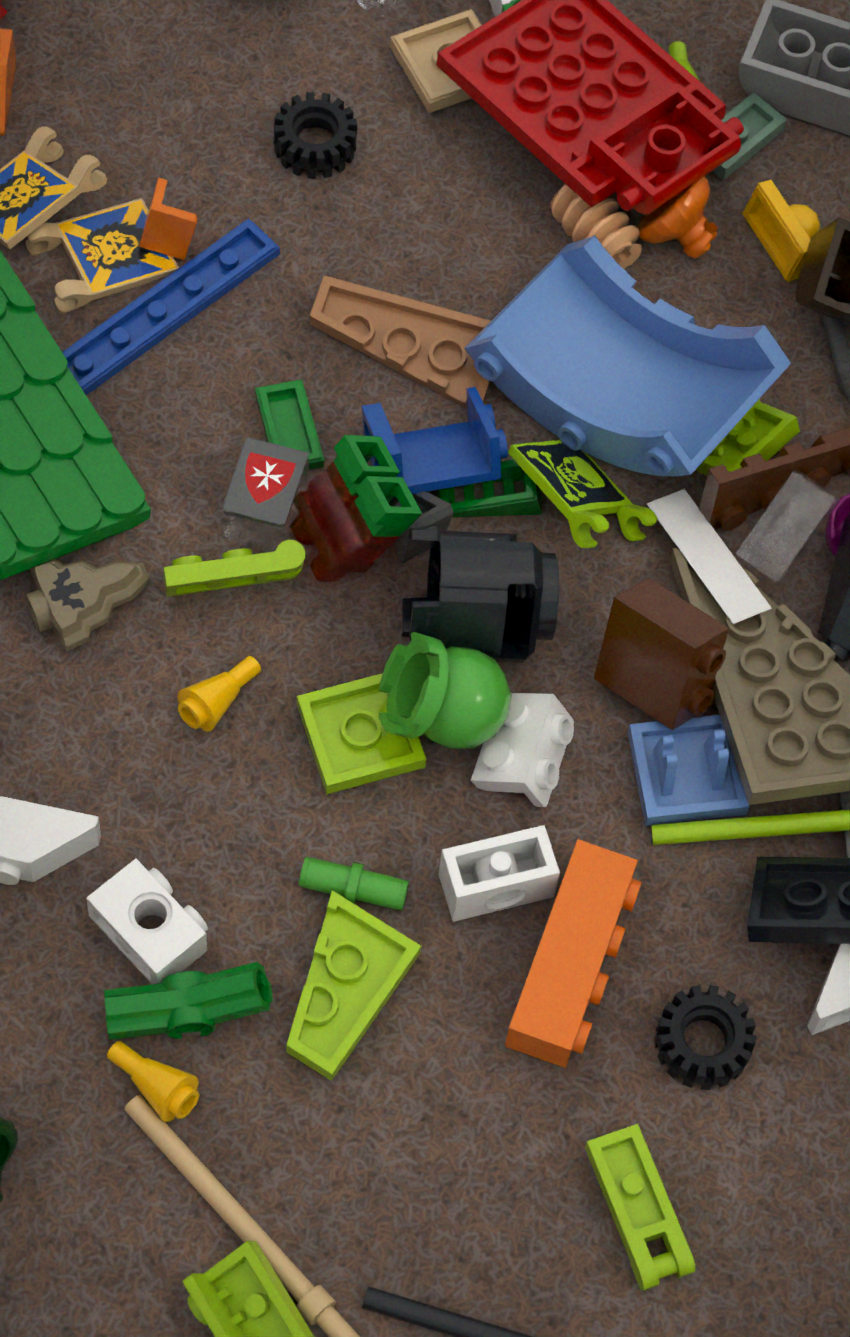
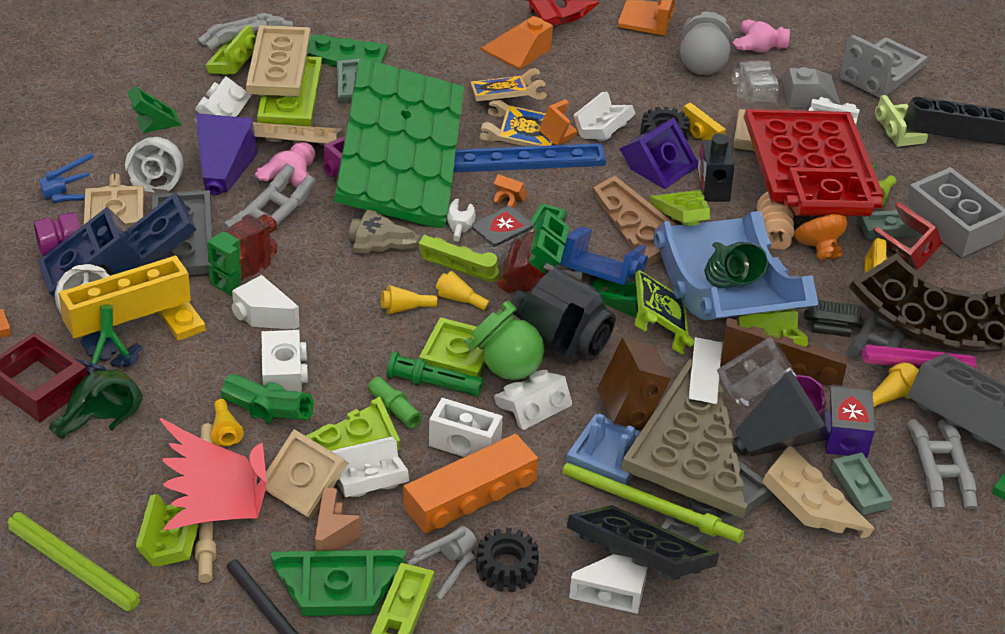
camera: 40 degrees right, 20 degrees down
none -> coral piece [160,418,267,531]
none -> tan plate [258,429,349,519]
none -> green wing [271,550,406,616]
none -> nougat slope [315,487,361,551]
none -> white bracket [332,437,409,497]
none -> green pin [386,351,483,397]
none -> light grey plant [406,526,477,599]
none -> yellow cone [436,271,490,311]
none -> white hand [447,199,476,241]
none -> orange tile [494,174,528,208]
none -> white bracket [574,92,635,141]
none -> dark purple slope [620,118,698,189]
none -> lime wing [649,190,710,226]
none -> yellow plate [683,102,726,142]
none -> black torso [697,134,734,202]
none -> dark green hair [704,241,768,288]
none -> pearl dark grey piece [803,299,863,337]
none -> red piece [873,202,943,270]

